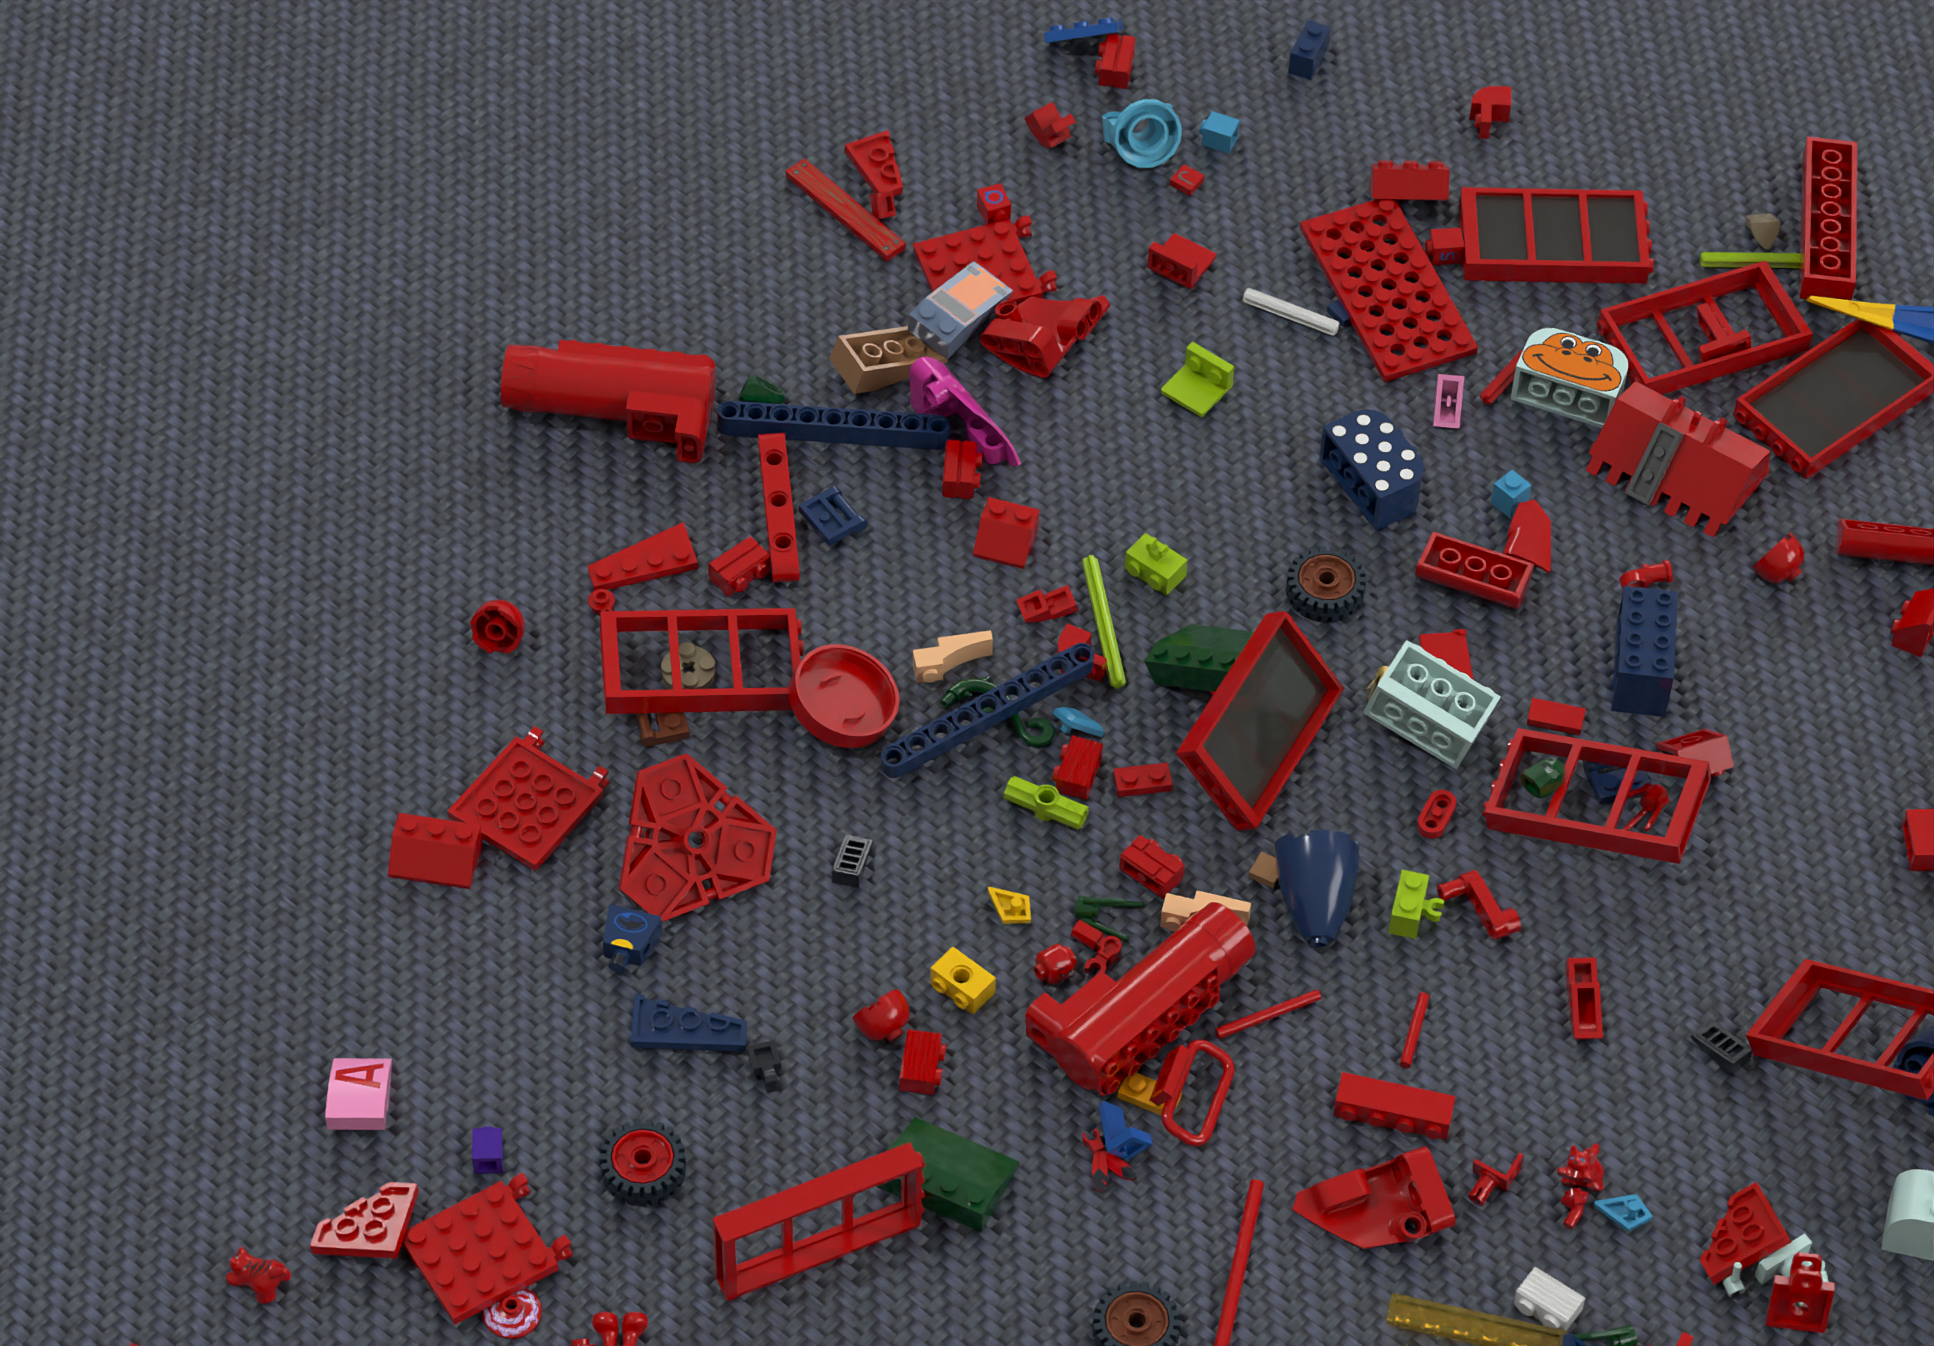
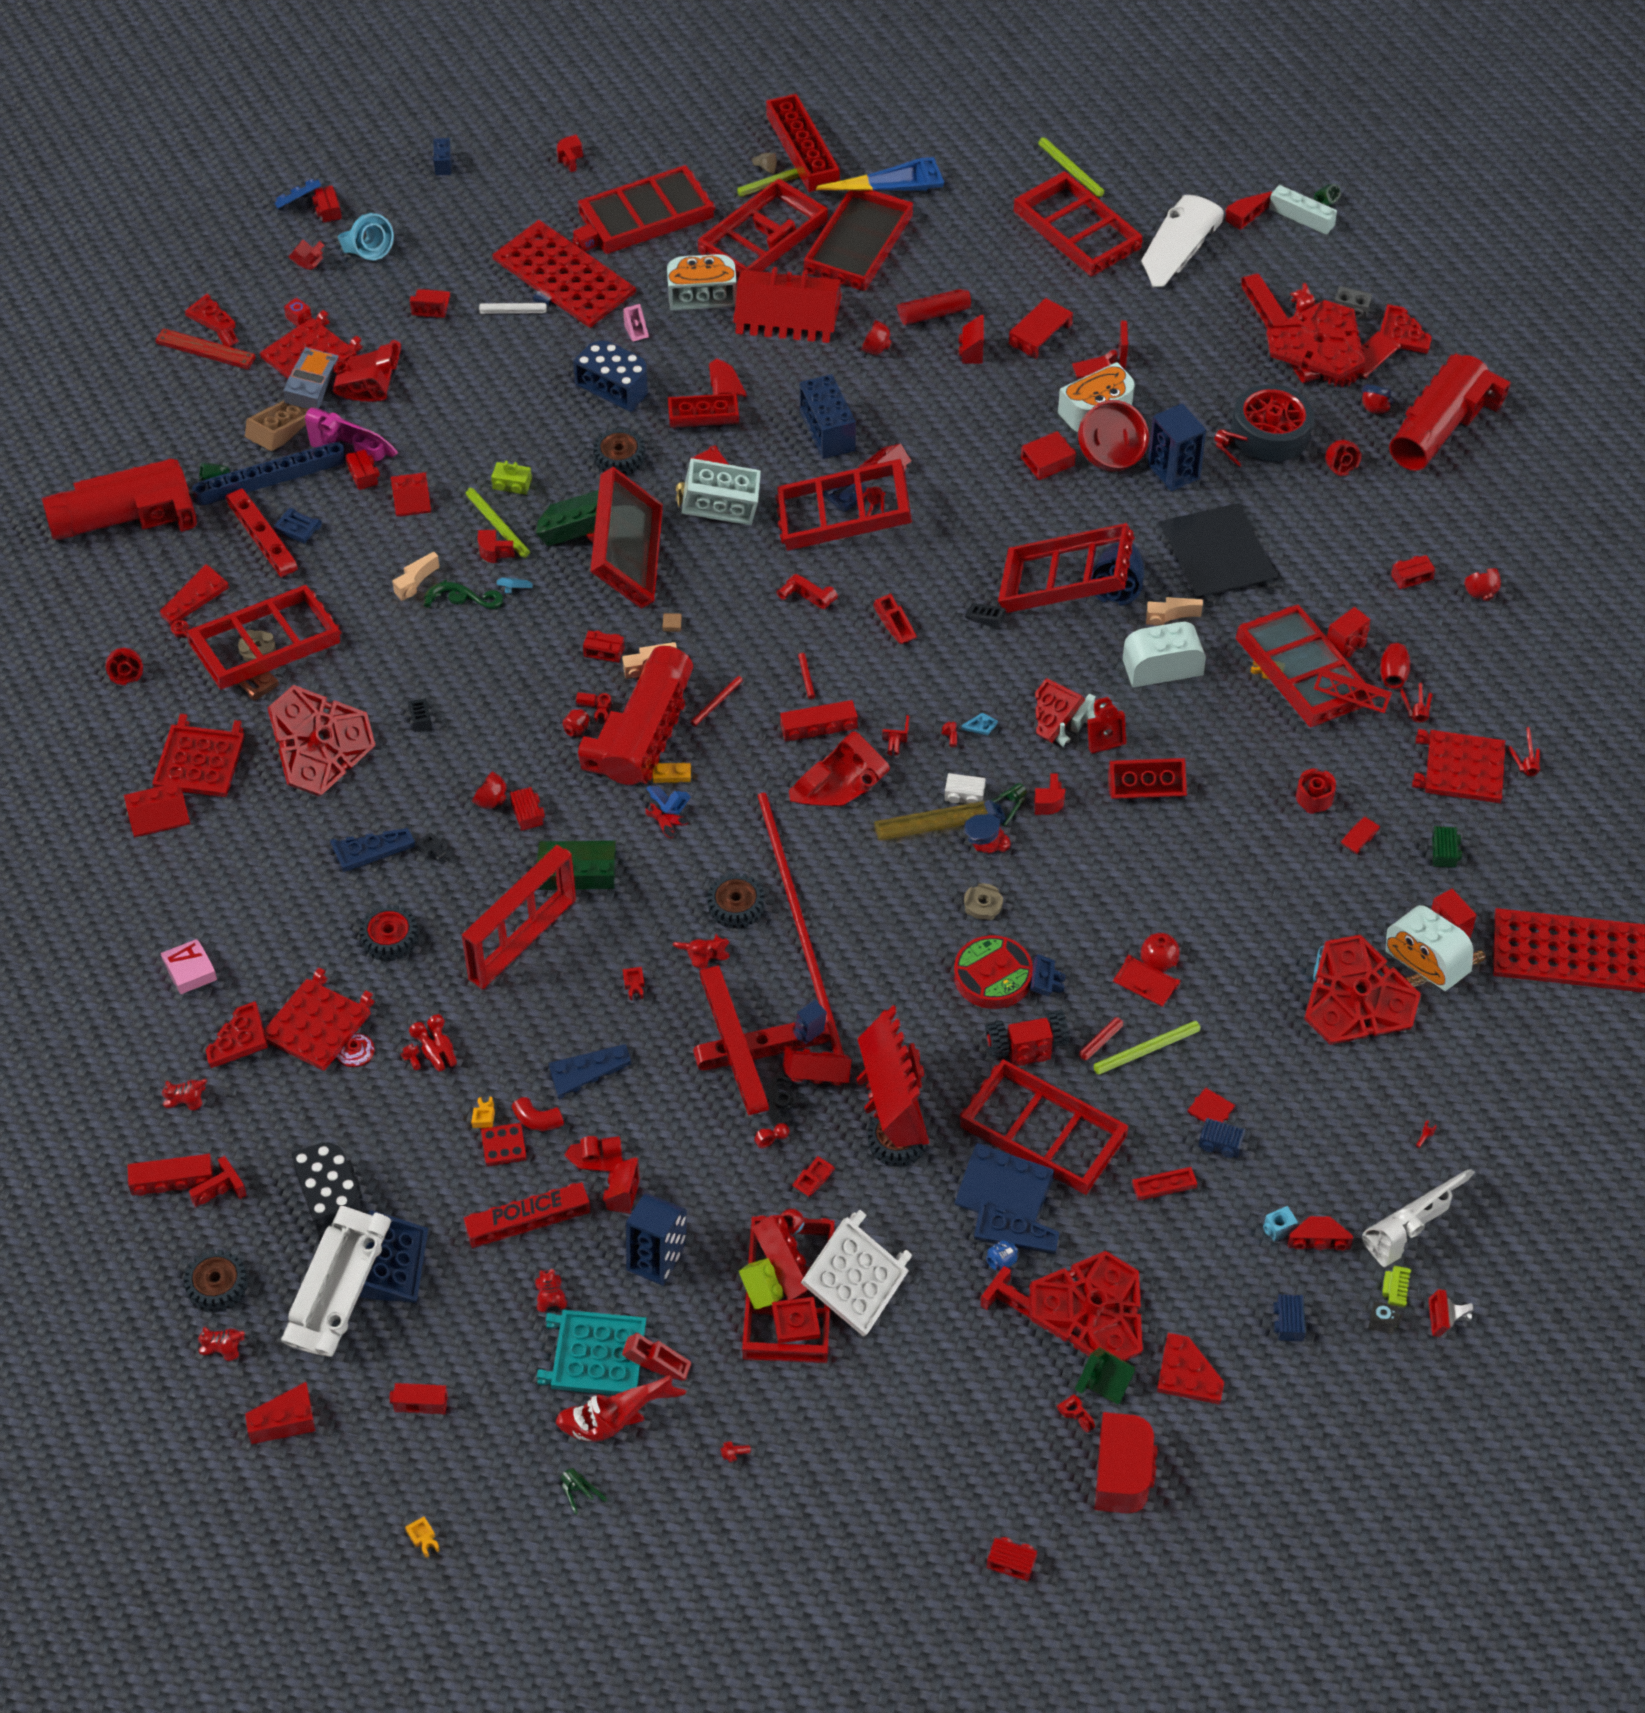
camera: 25 degrees left, 0 degrees up
dark purple brick [472,1126,503,1174] -> none
dark blue torso [603,904,662,973] -> none
red brick [708,536,770,597] -> none
red piece [789,644,899,748] -> none
dark blue beam [881,643,1094,778] -> none
yellow brick [930,946,996,1014] -> none
yellow piece [988,887,1031,924] -> none
lime piece [1004,776,1089,829] -> none
red slope [1016,585,1079,623] -> none
red brick [1052,735,1103,800] -> none
dark green plant [1075,895,1144,942] -> none
red plate [1113,762,1173,797] -> none
red bar [1149,1039,1235,1147] -> none
lime bracket [1161,342,1234,417] -> none
red tile [1170,164,1205,196] -> none
dark azure brick [1199,111,1240,154] -> none
dark blue cylinder [1275,830,1359,948] -> none
red slope [1368,160,1450,200] -> none
lime brick [1388,869,1444,939] -> none
red plate [1417,790,1456,839] -> none
red axle [1480,350,1523,405] -> none
dark azure brick [1491,470,1531,518] -> none
dark green rock [1520,758,1565,799] -> none
red tile [1527,698,1586,735] -> none
red animal [1557,1143,1604,1192] -> none
red connector [1619,560,1673,590] -> none
dark grey tile [1625,422,1684,505] -> none

